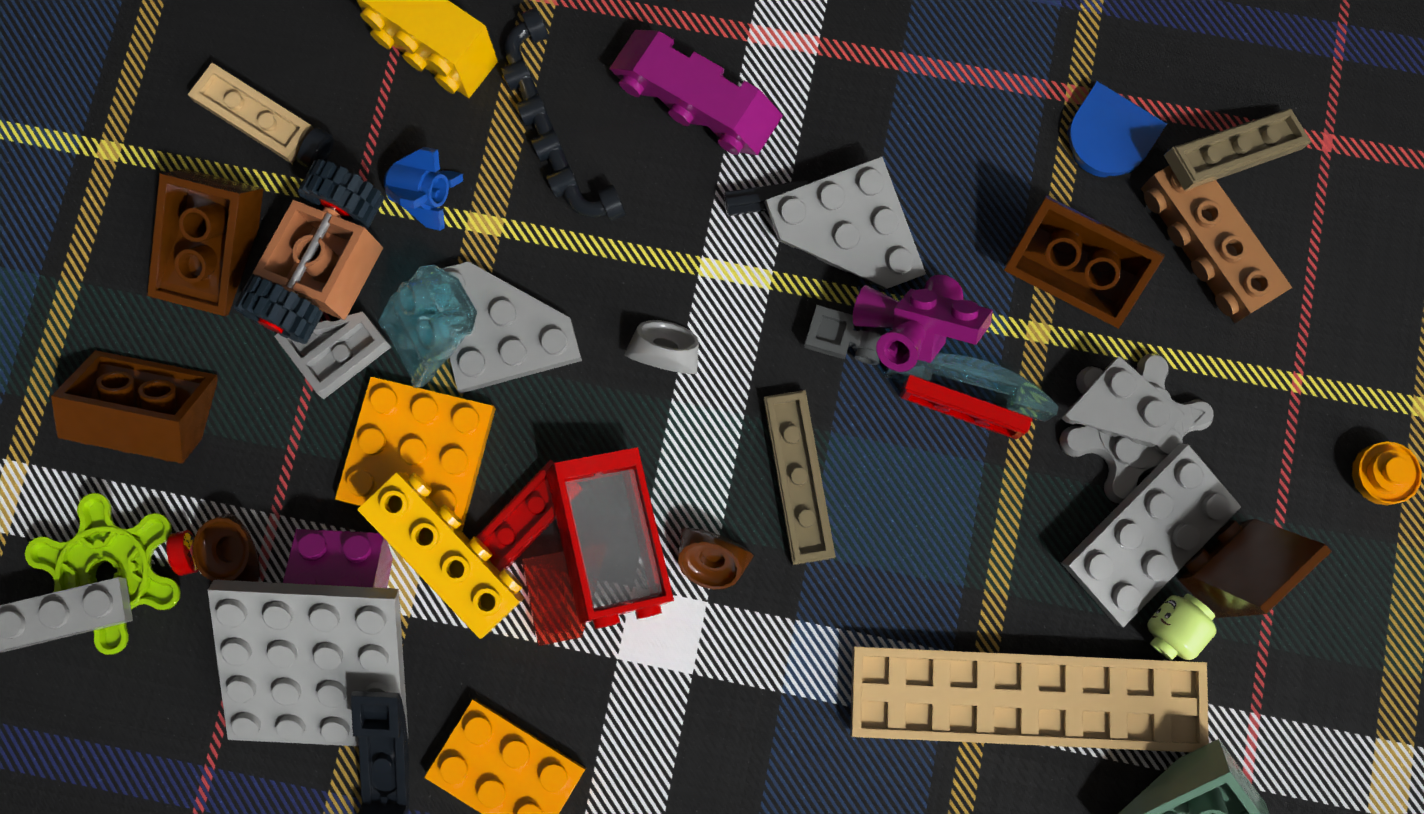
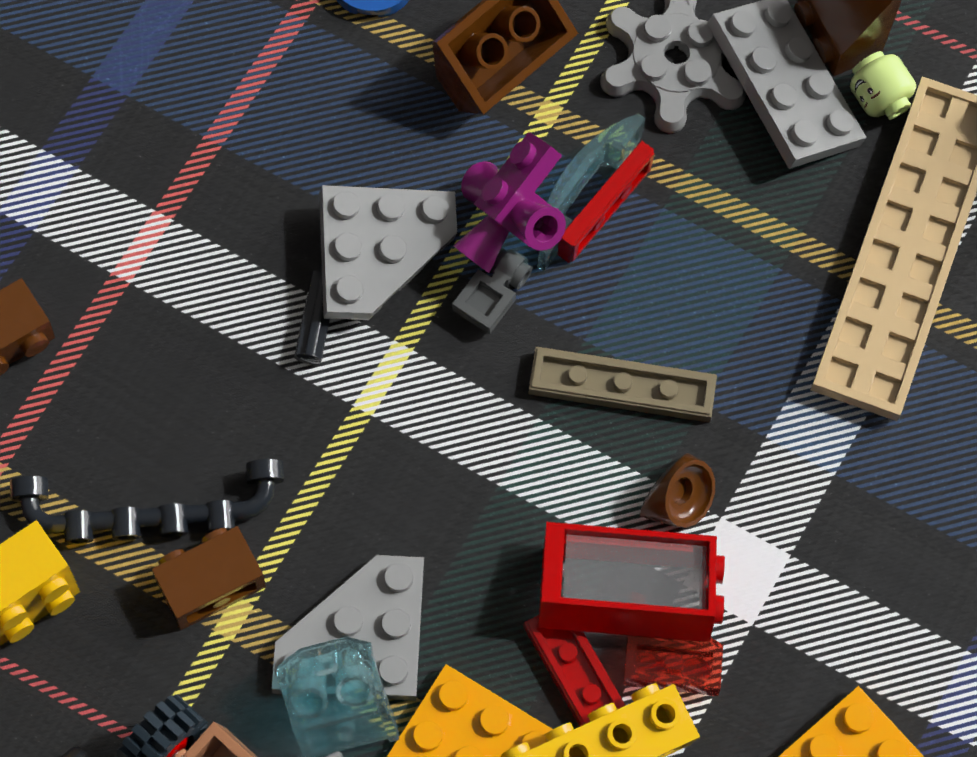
camera: 75 degrees left, 10 degrees down
blue brick [384,147,463,231] -> none
magenta brick [609,30,783,155] -> none
light grey piece [624,320,699,374] -> none
light grey wing [1061,356,1185,447] -> none
none -> reddish brown brick [152,526,266,630]

